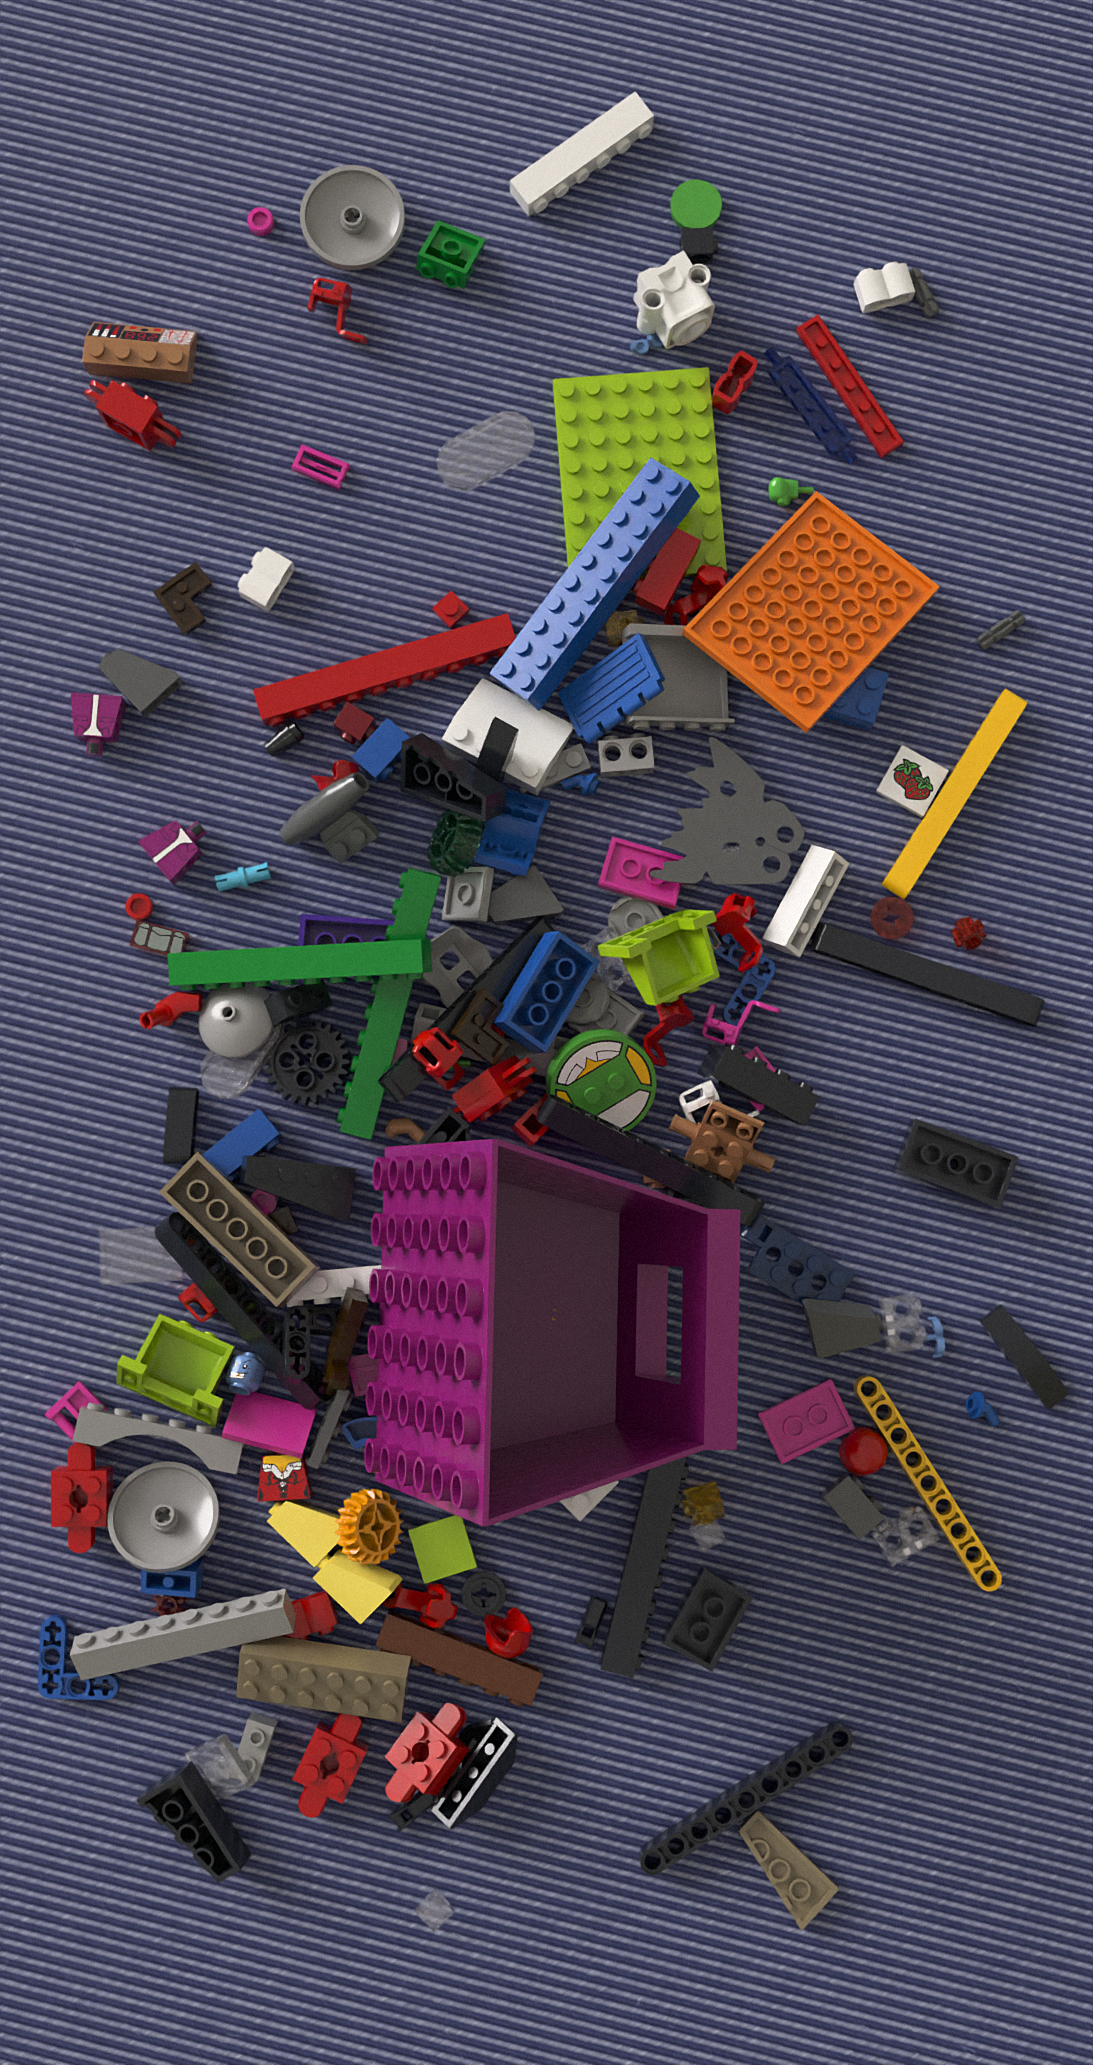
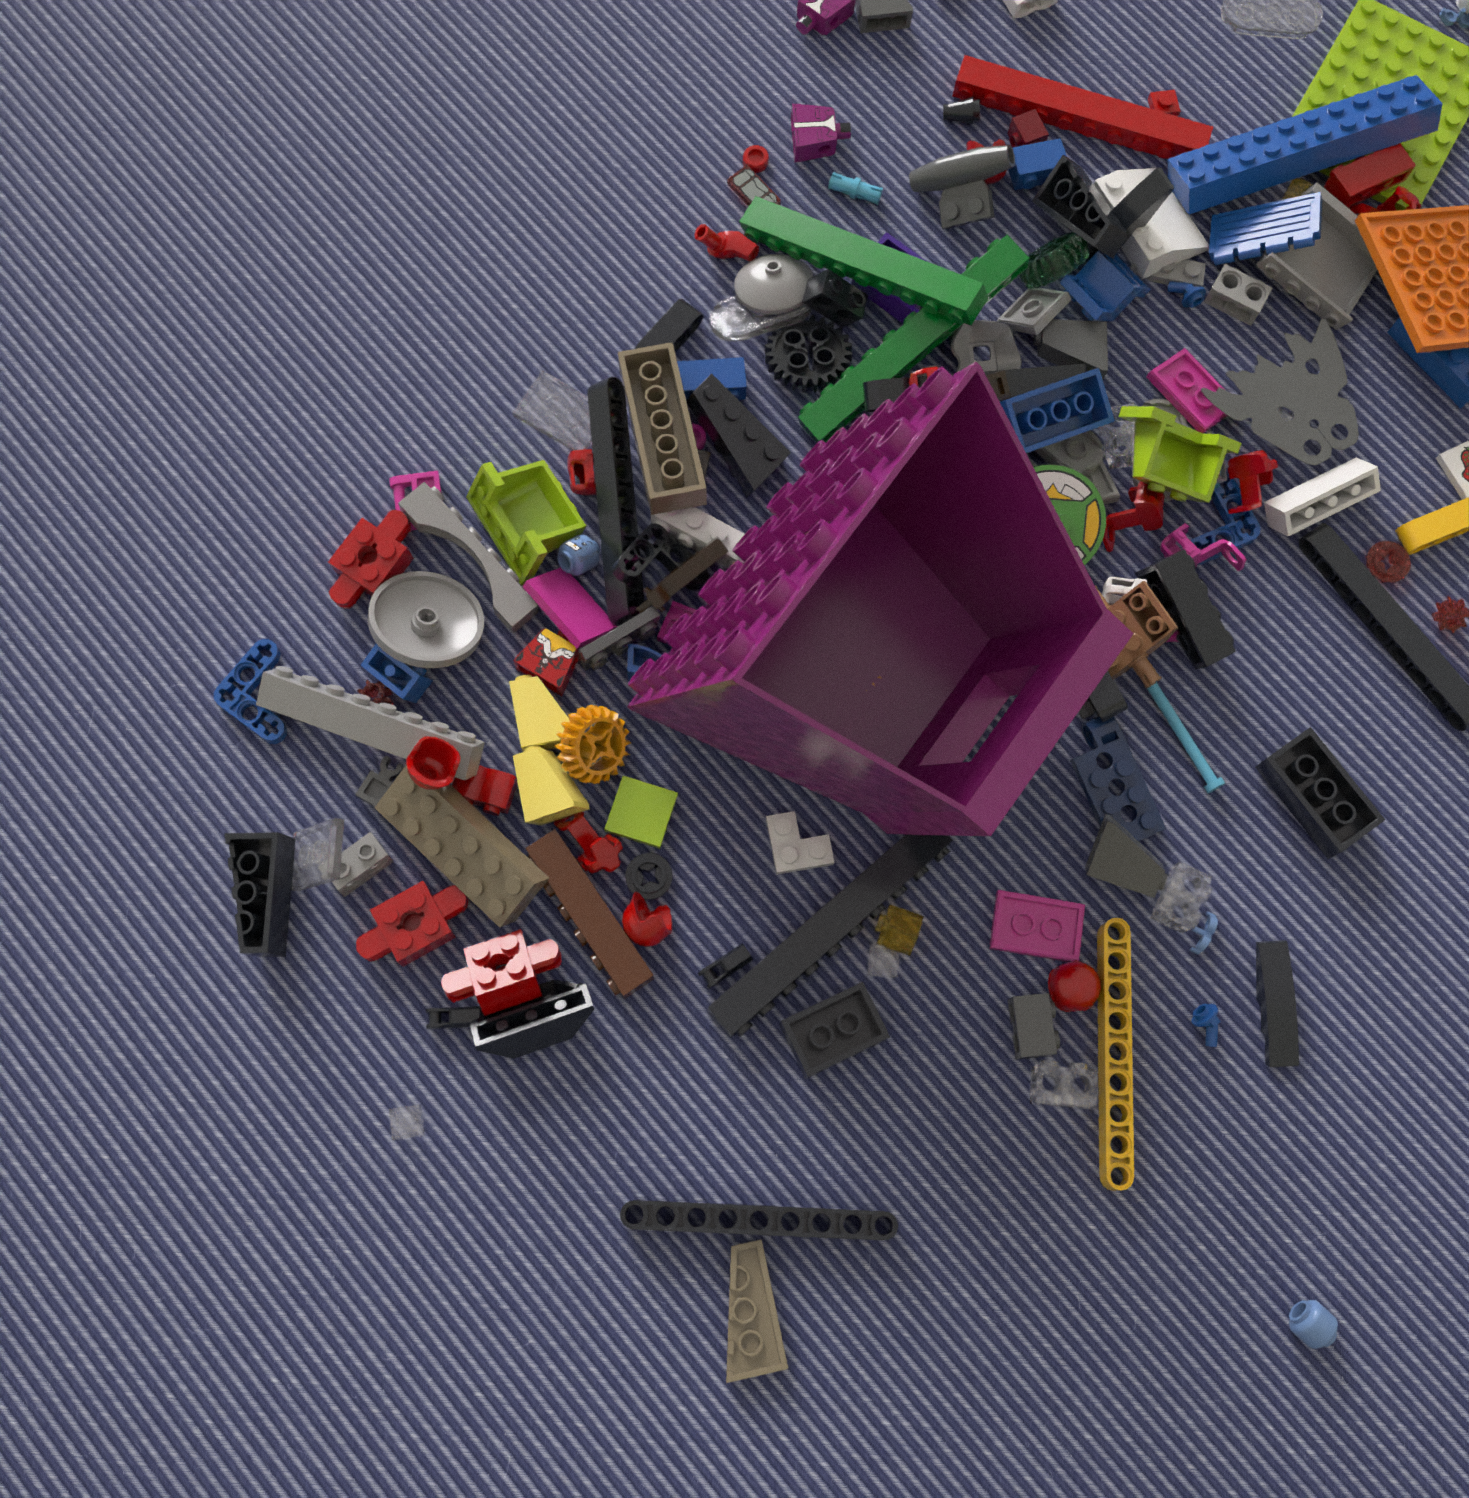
camera: 30 degrees right, 10 degrees down
none -> dark grey plate [355,756,404,807]
none -> red helmet [406,736,460,790]
none -> medium azure bar [1147,682,1225,793]

